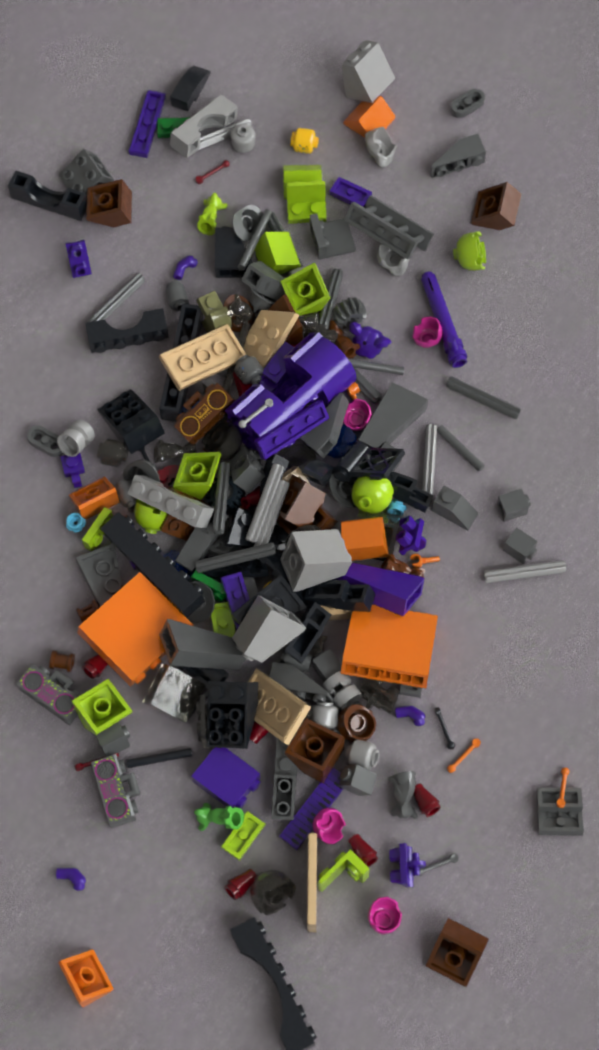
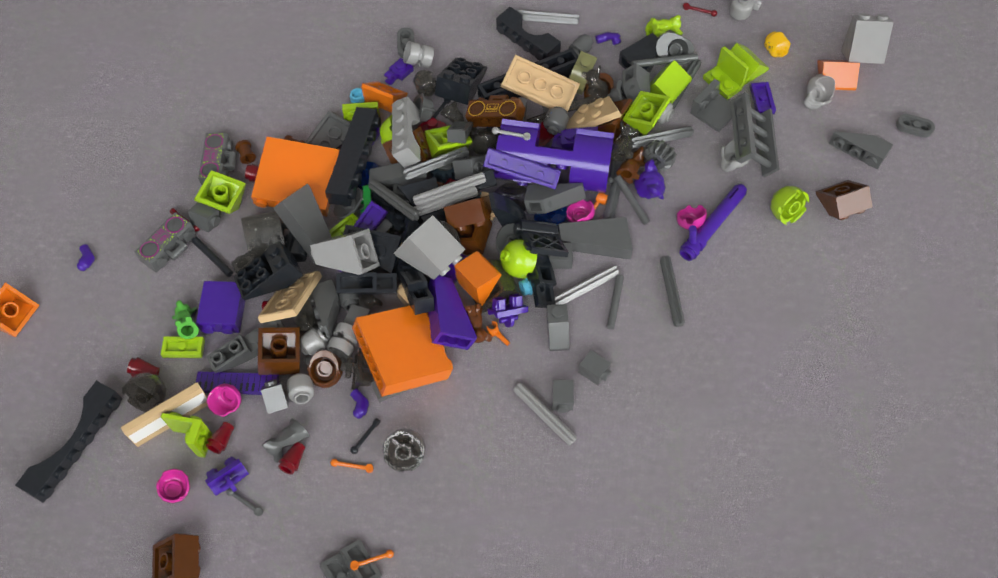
camera: 55 degrees right, 5 degrees down
none -> clear smoke cylinder [383,428,426,472]
none -> dark grey slope [447,121,473,144]

